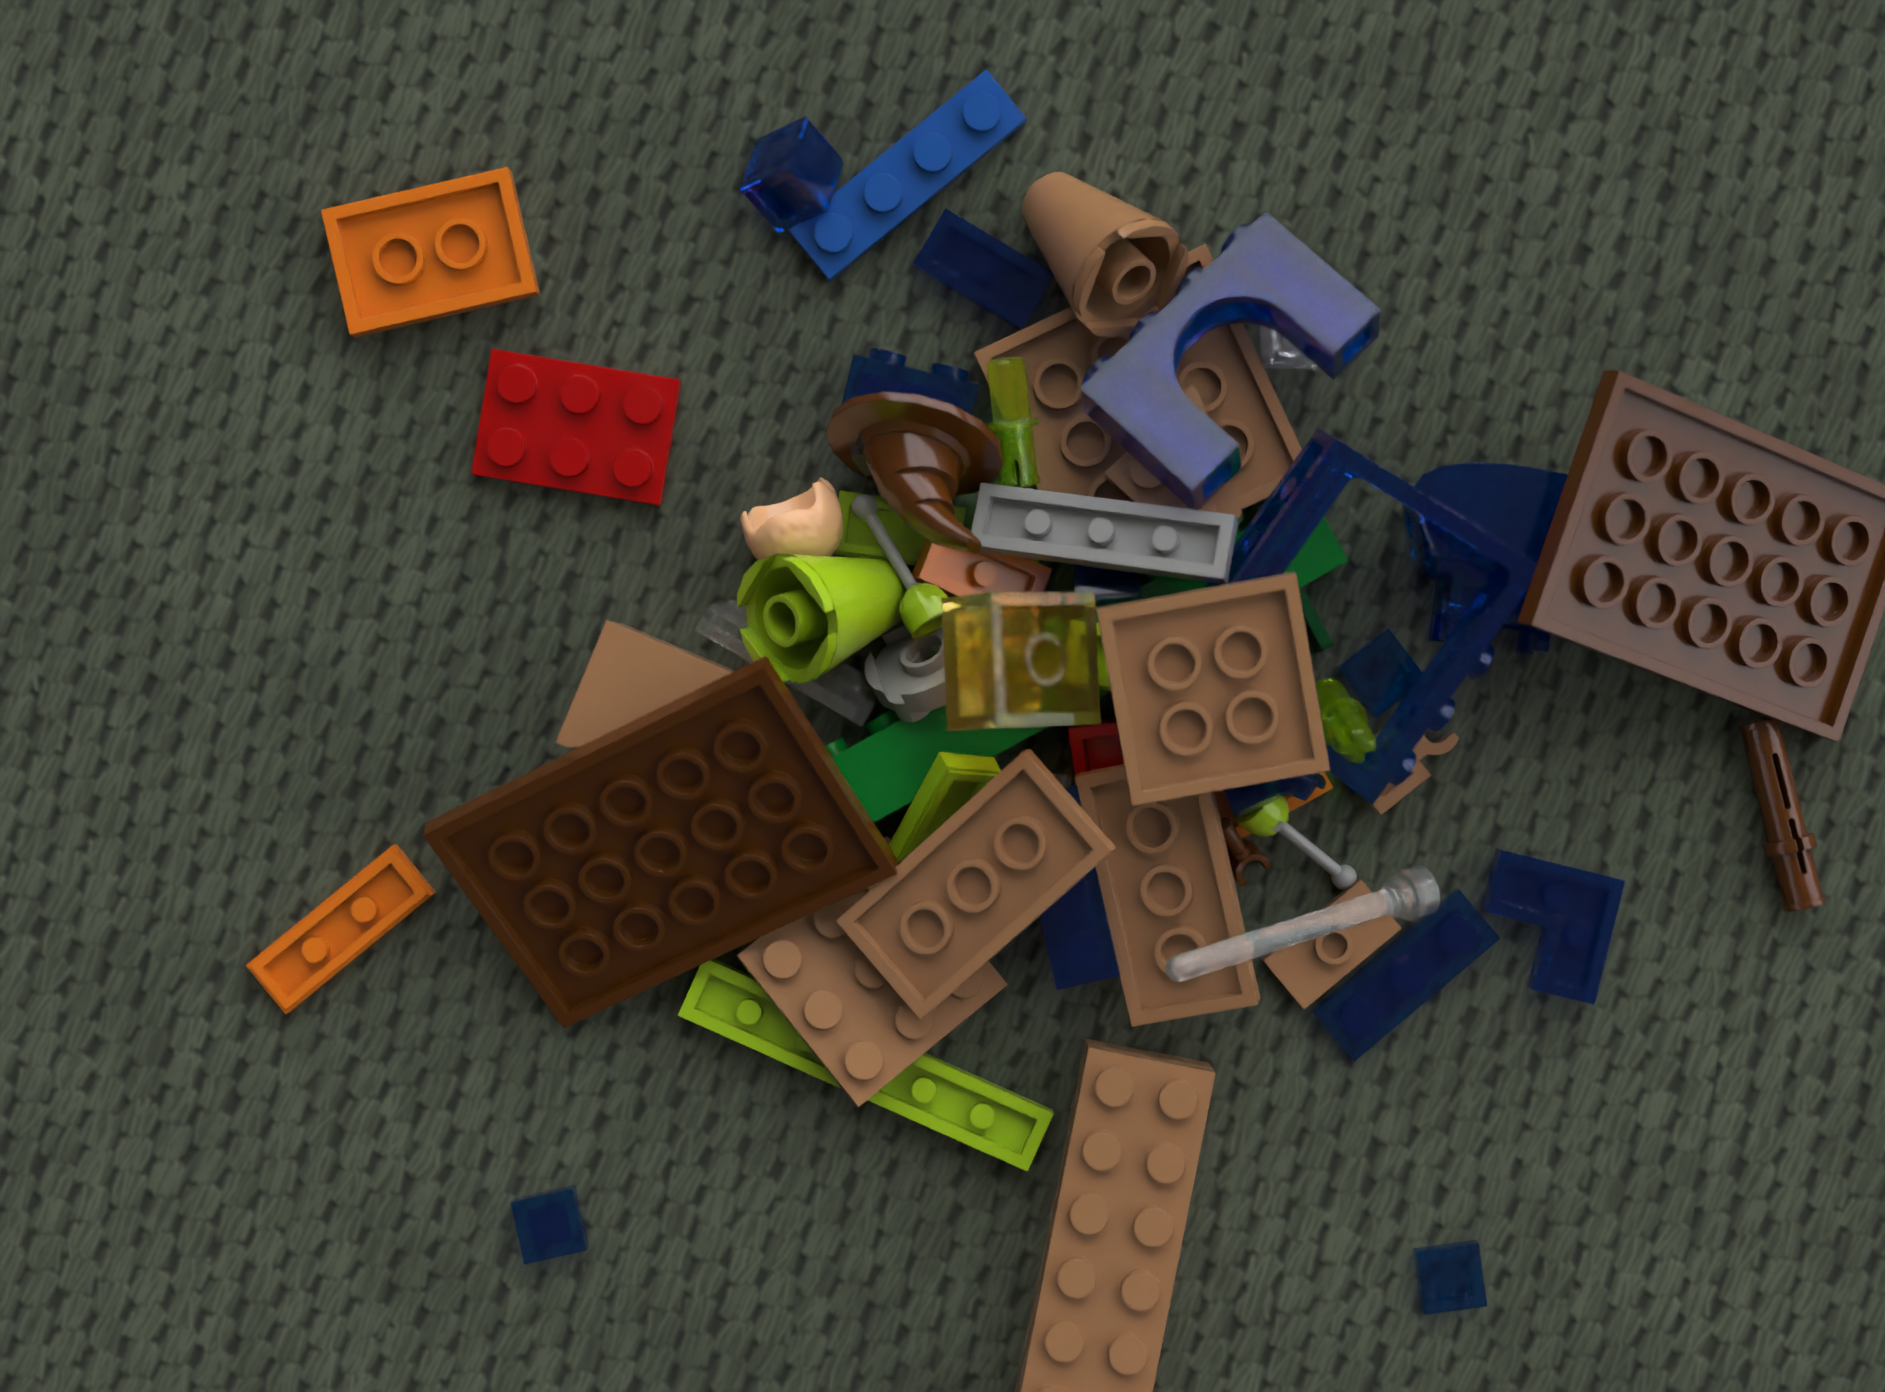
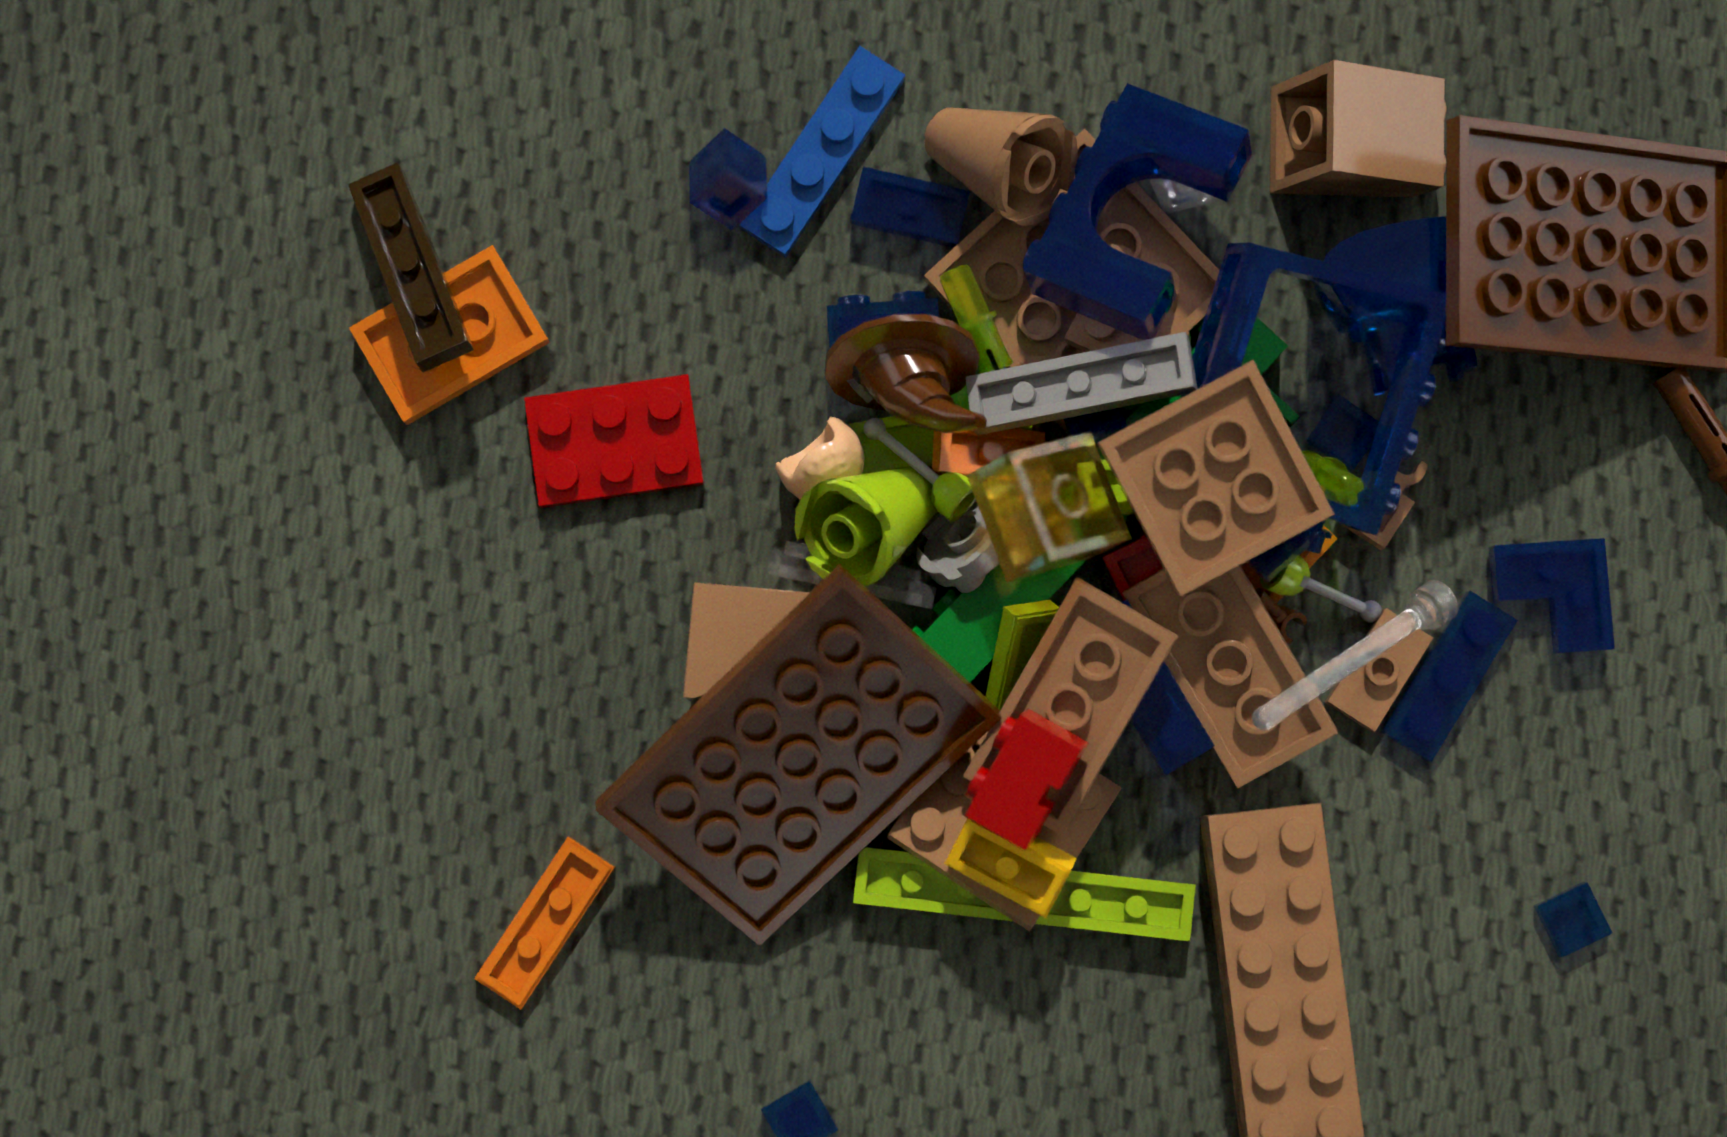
camera: 15 degrees left, 5 degrees down
none -> dark brown plate [348,162,474,372]
none -> yellow slope [944,818,1076,918]
none -> red brick [965,709,1089,851]
none -> medium nougat slope [1270,60,1446,197]

